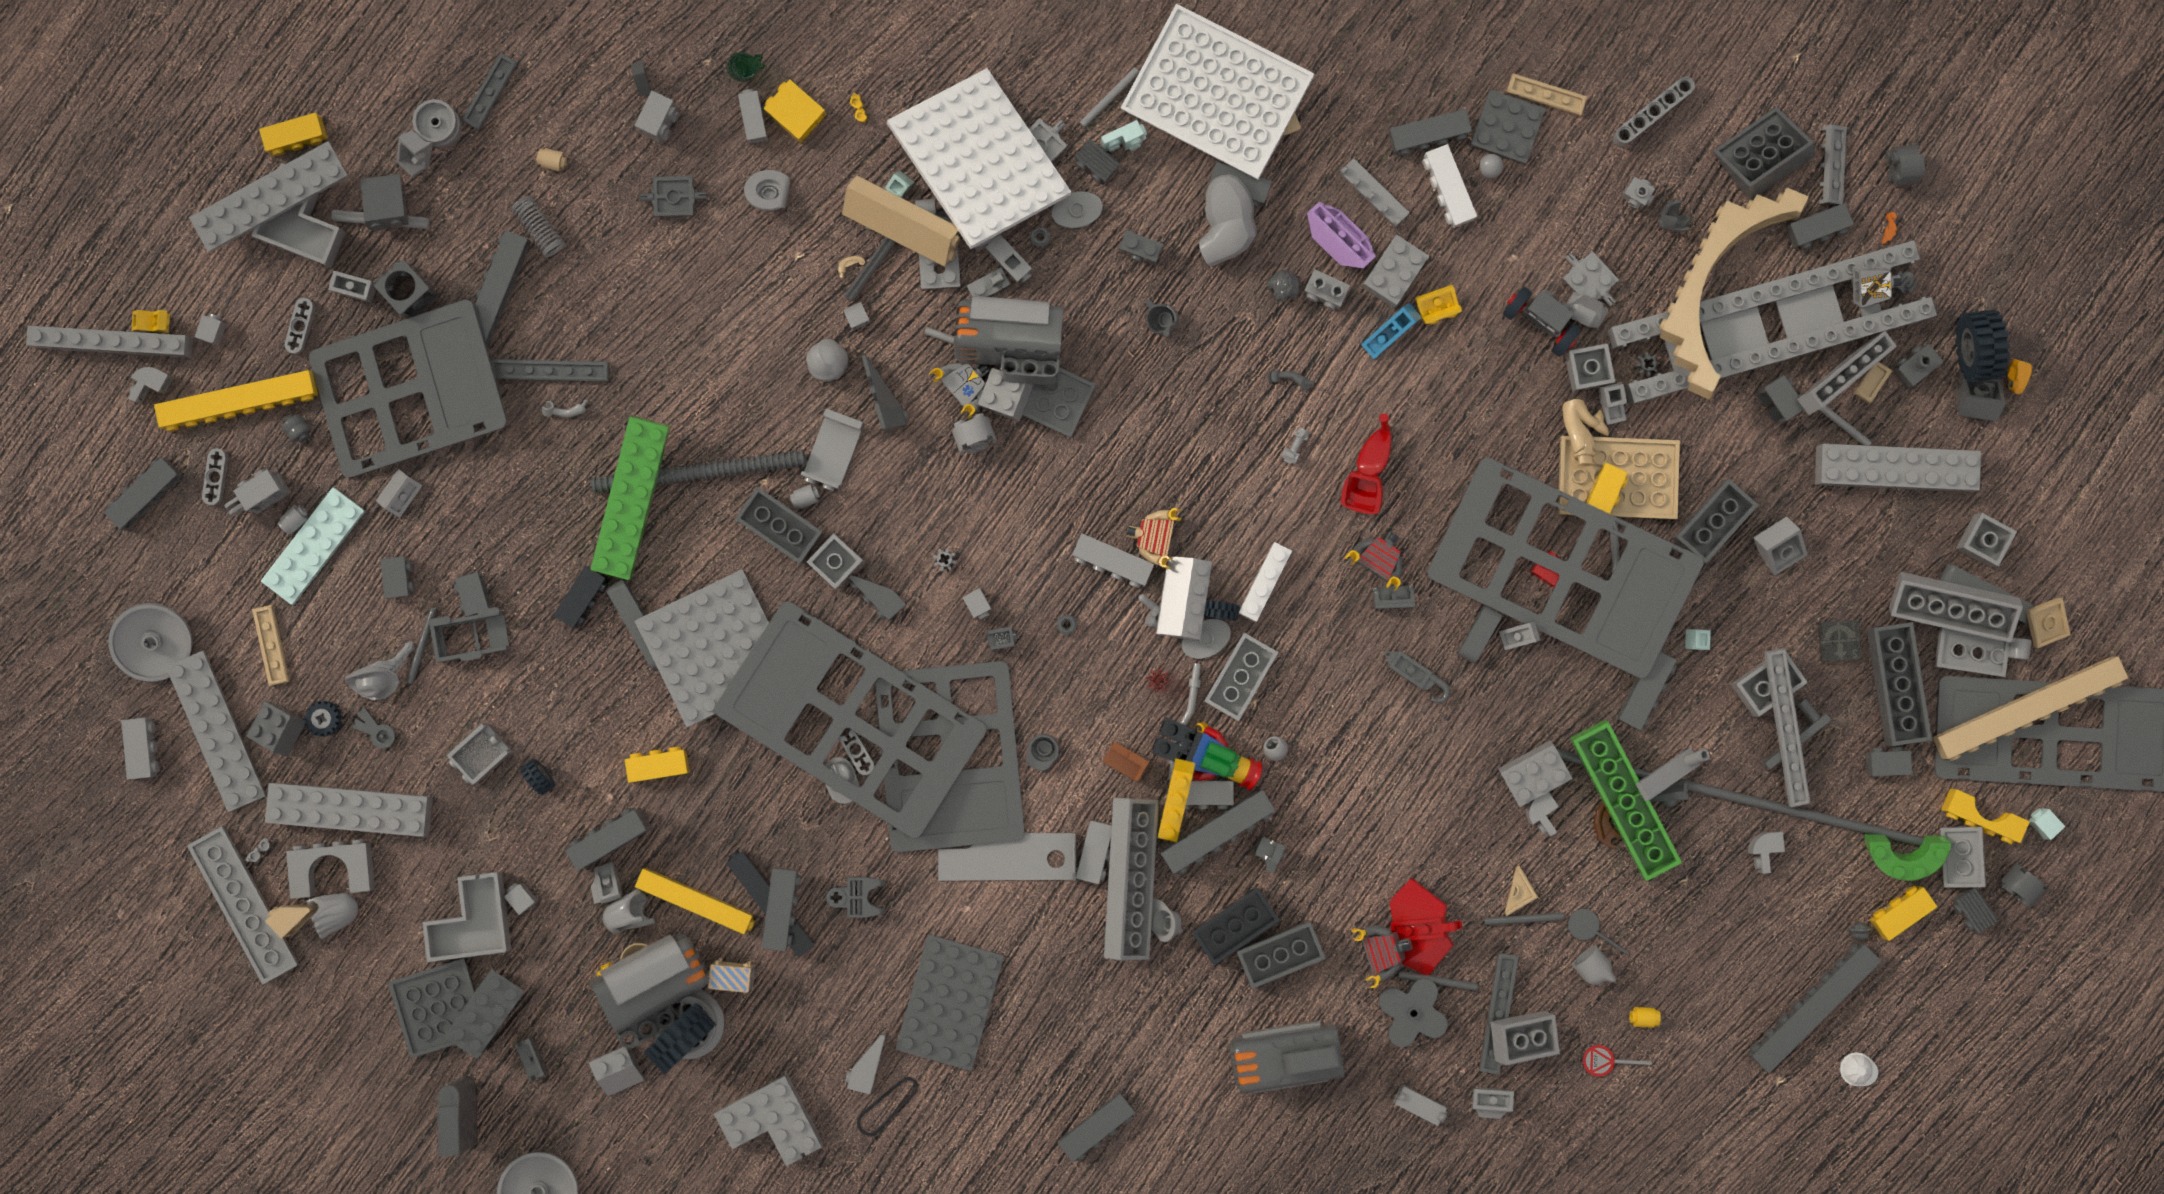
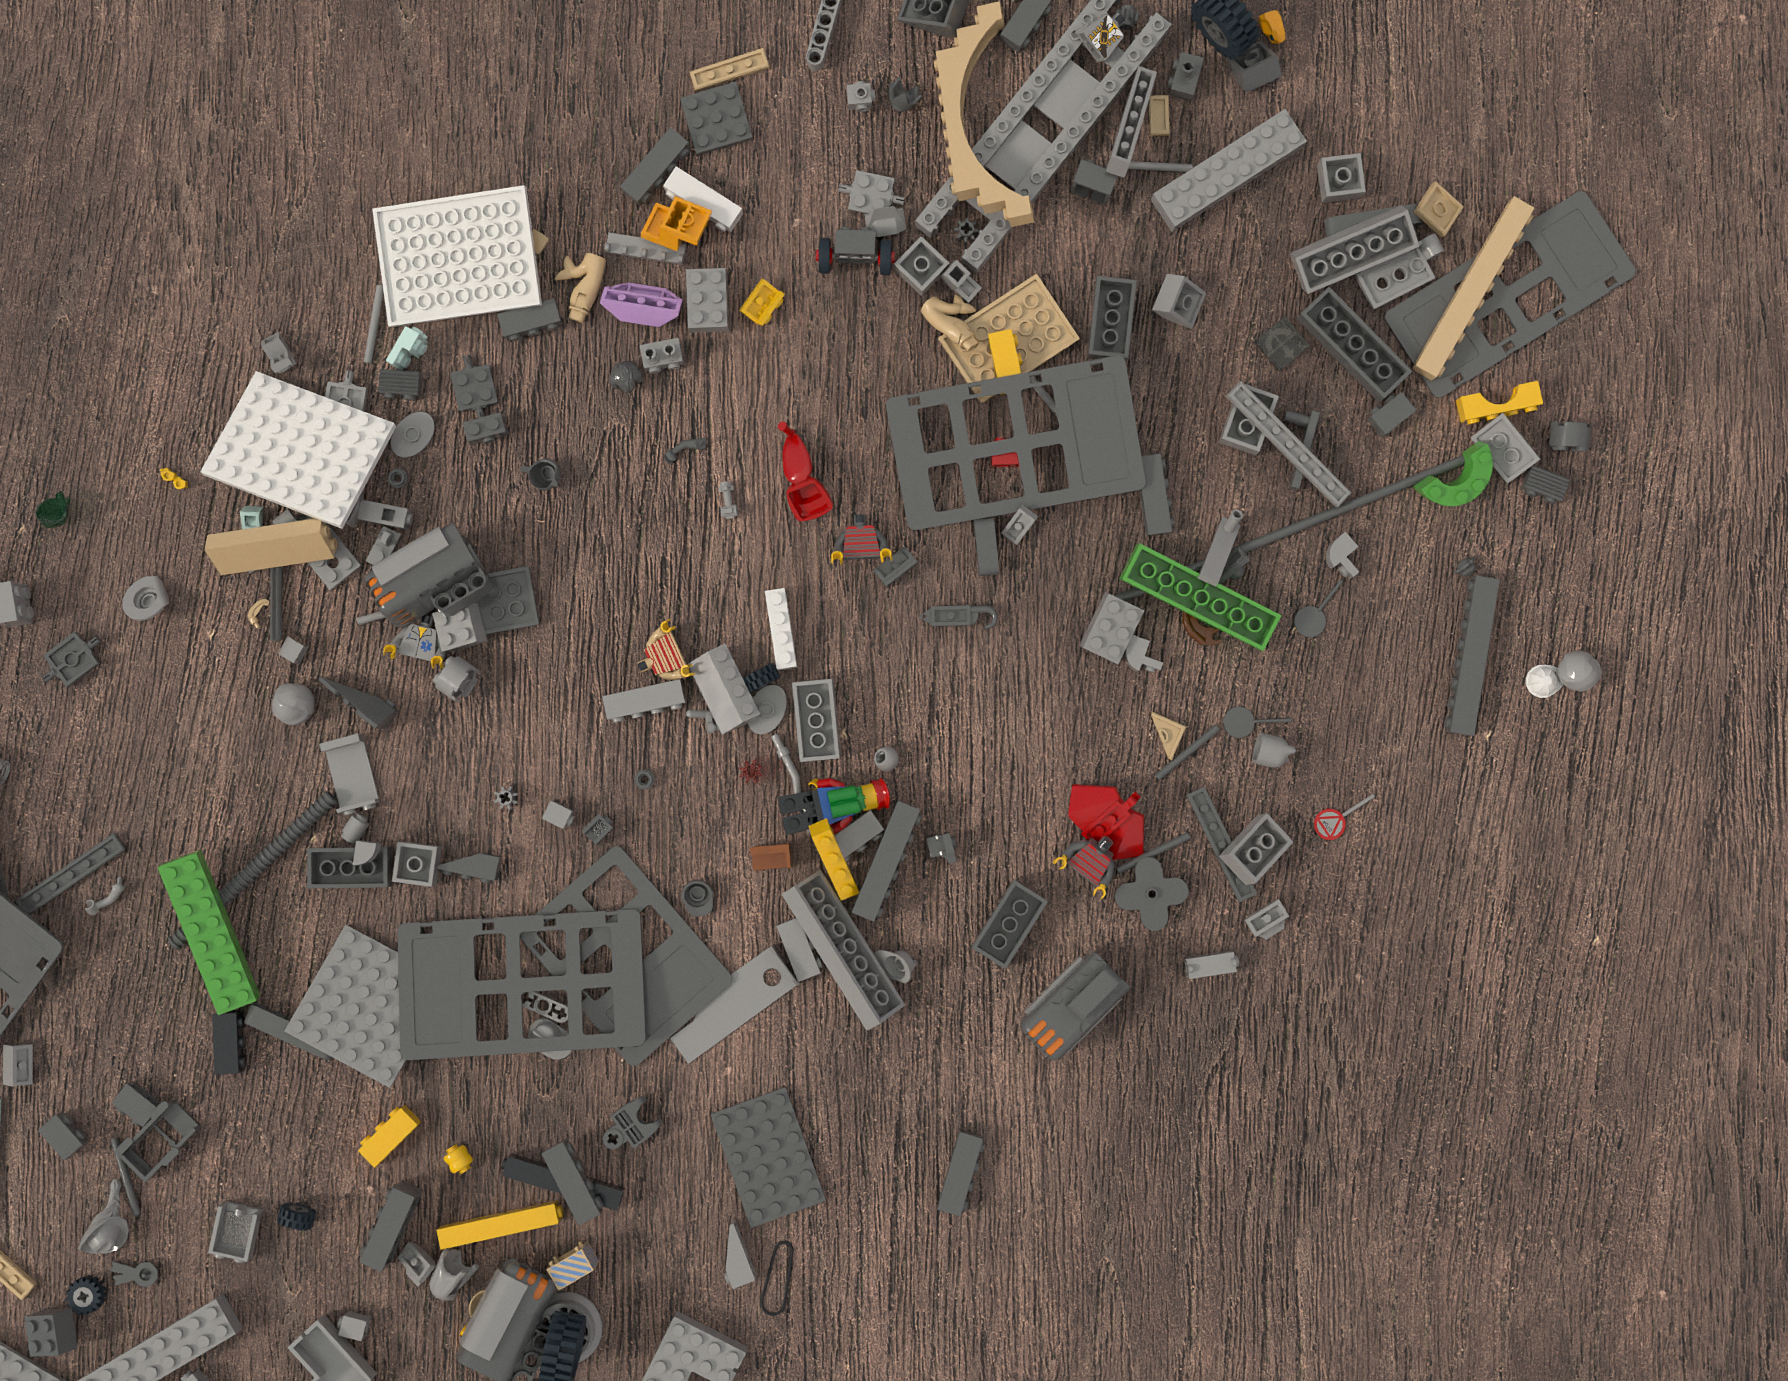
camera: 30 degrees left, 0 degrees up
light grey brick [738,89,769,144] -> none
yellow brick [764,79,827,143] -> none
black brick [1191,886,1280,965] -> none
light grey piece [1199,174,1257,267] -> none
dark azure slope [1361,303,1422,359] -> none
light grey piece [1480,154,1503,179] -> none
yellow brick [1629,1007,1661,1028] -> none
light aqua slope [1685,629,1711,650] -> none
yellow brick [1870,886,1937,941] -> none
light aqua brick [2029,808,2065,840] -> none
none -> light grey brick [261,332,296,373]
none -> light grey brick [353,840,381,865]
none -> yellow piece [444,1144,473,1174]
none -> dark grey plate [450,355,499,418]
none -> tan piece [555,253,606,323]
none -> light orange bracket [641,196,712,251]
none -> dark grey piece [1294,579,1343,637]
none -> light grey piece [1557,651,1602,692]

